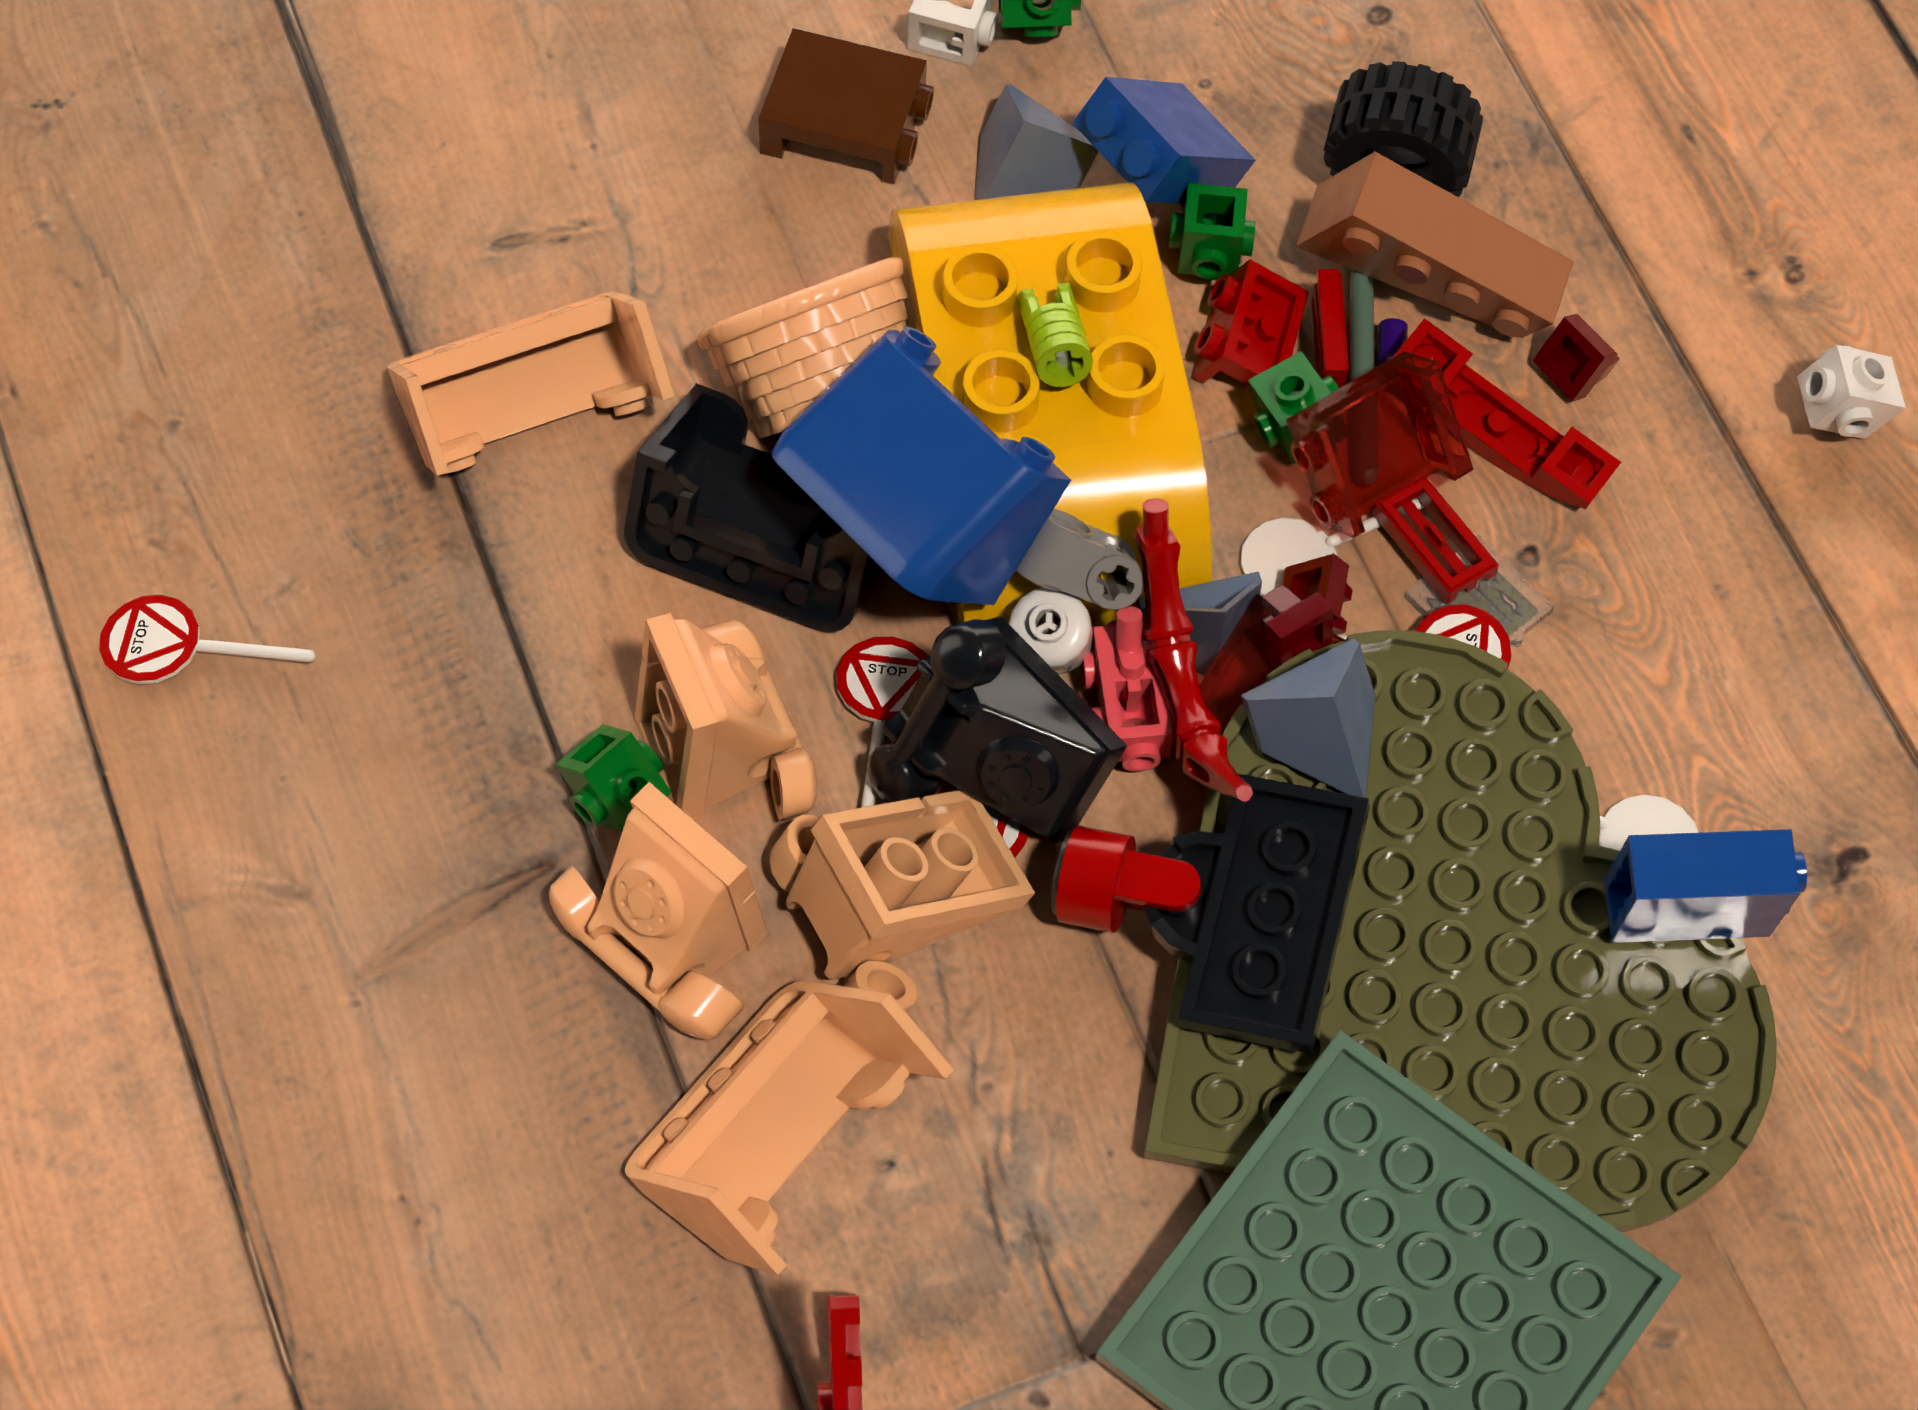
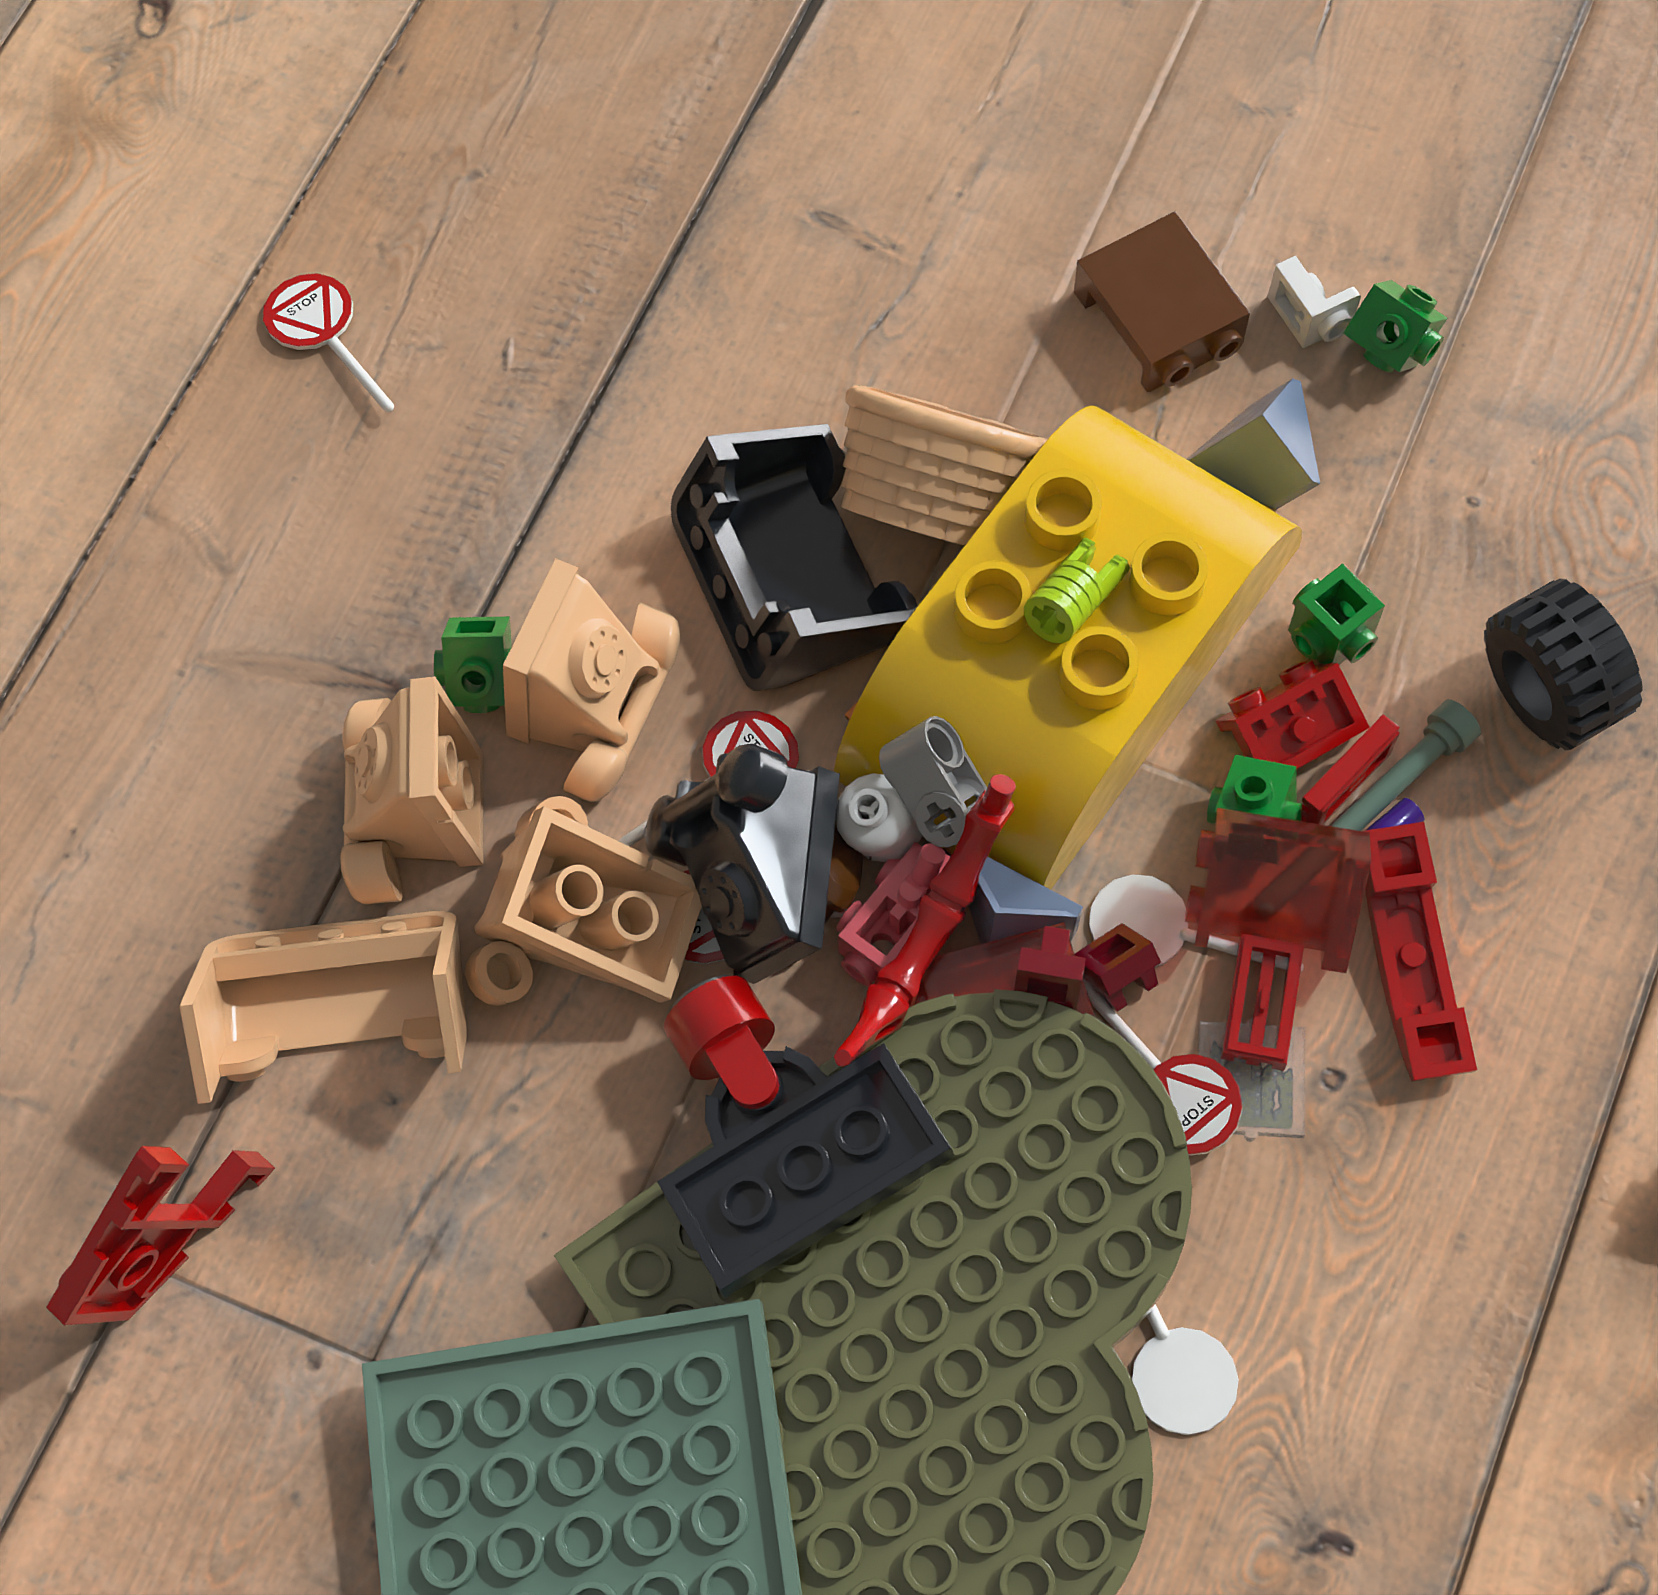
camera: 50 degrees right, 5 degrees up
light nougat windscreen [387,292,675,476] -> none
blue windscreen [771,327,1072,605] -> none
blue brick [1072,77,1256,204] -> none
sand blue slope [1241,638,1375,798] -> none
nougat wedge [1296,152,1574,338] -> none
dark red tile [1532,314,1620,401] -> none
blue brick [1604,829,1807,943] -> none

